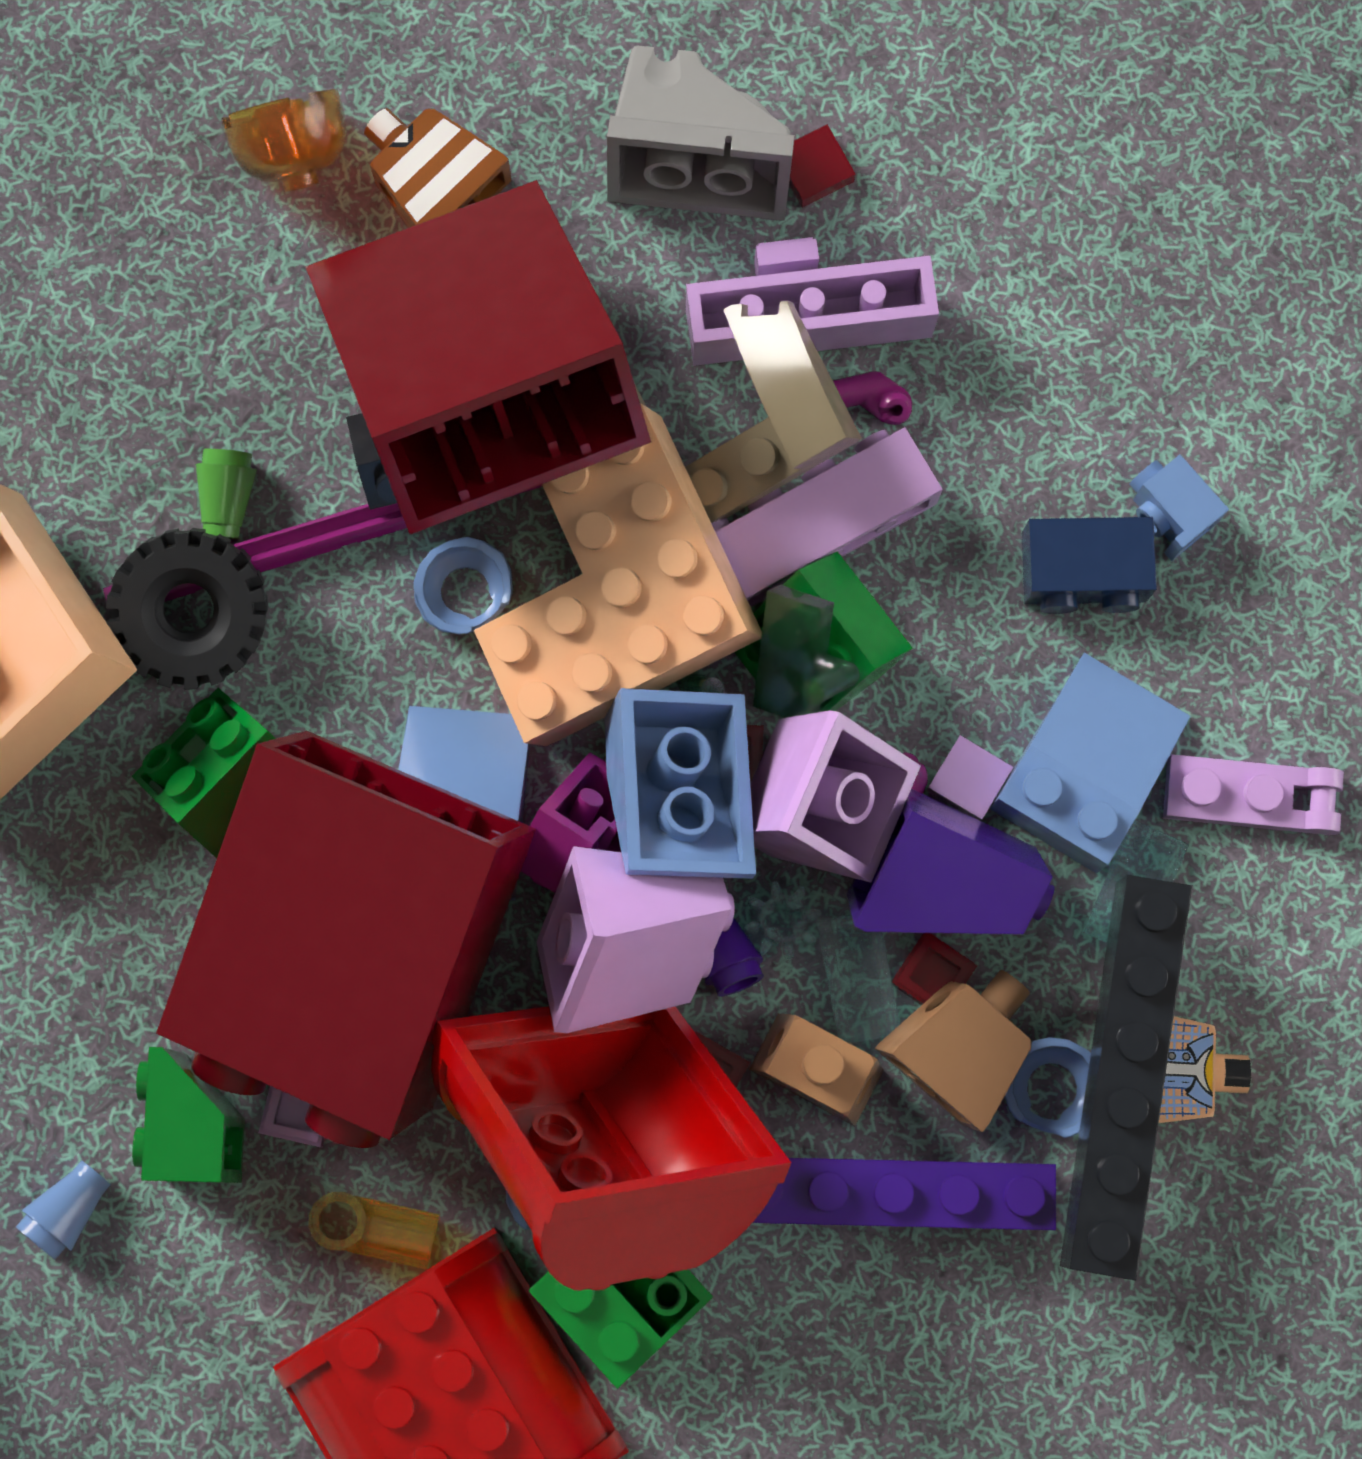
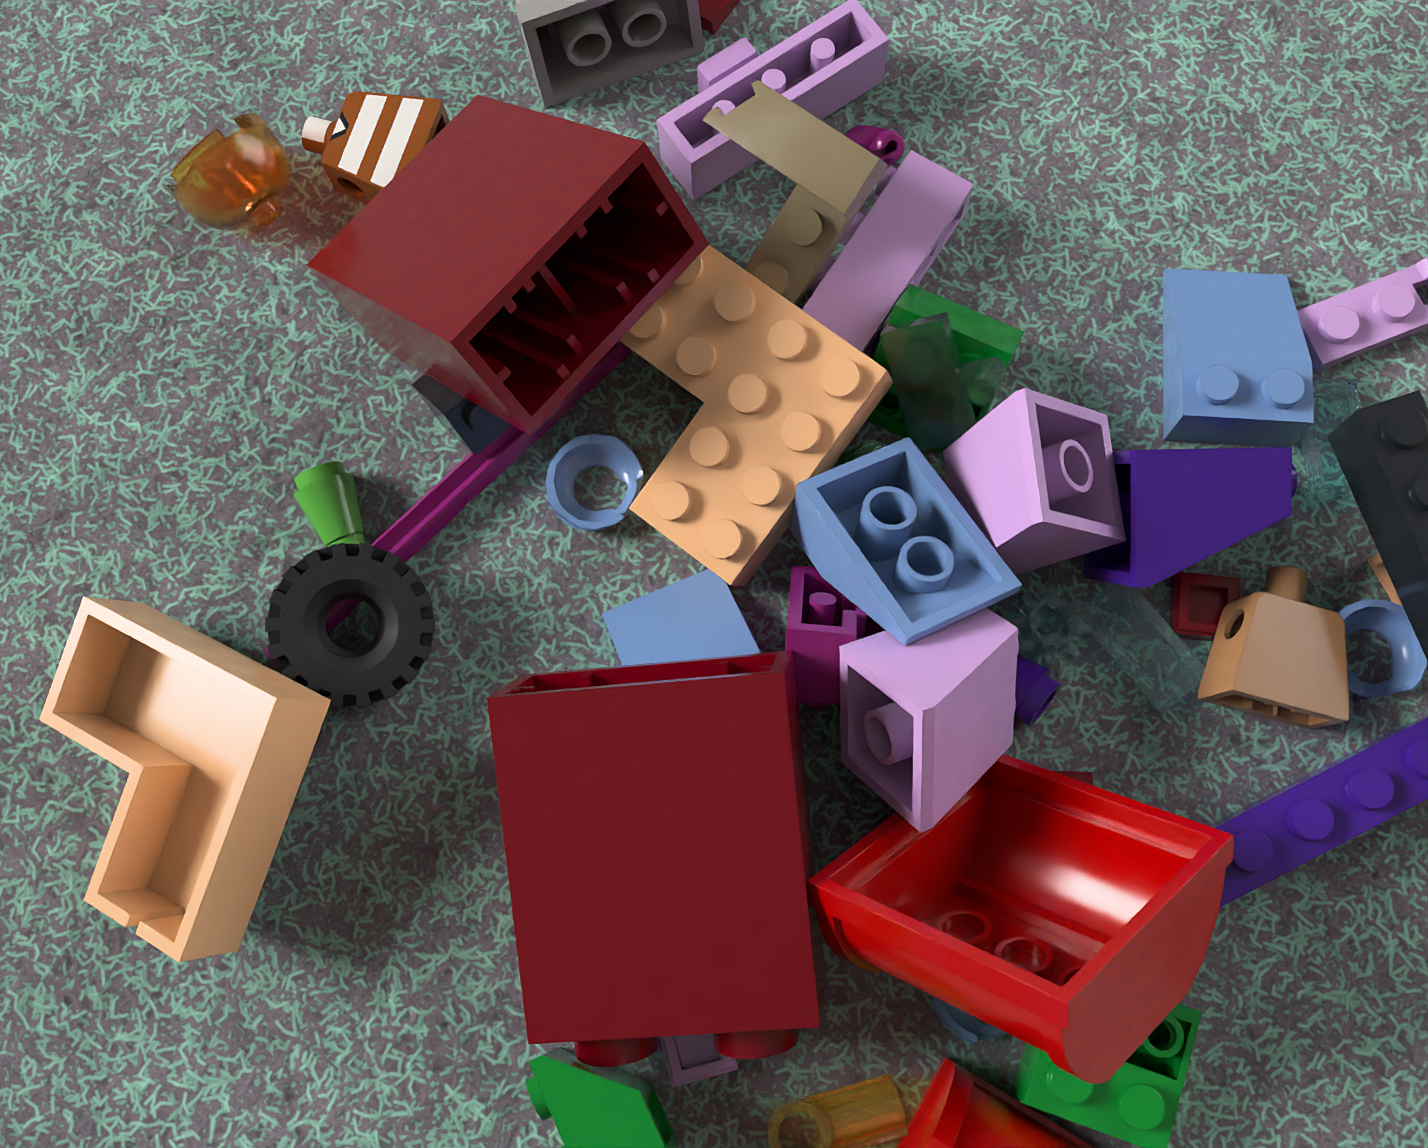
camera: 20 degrees left, 5 degrees down
green slope [131,687,276,858] -> none
medium nougat torso [749,1013,884,1126] -> none
lavender tile [926,735,1013,821] -> none
dark blue brick [1021,517,1157,614] -> none
medium blue brick [1129,454,1229,561] -> none

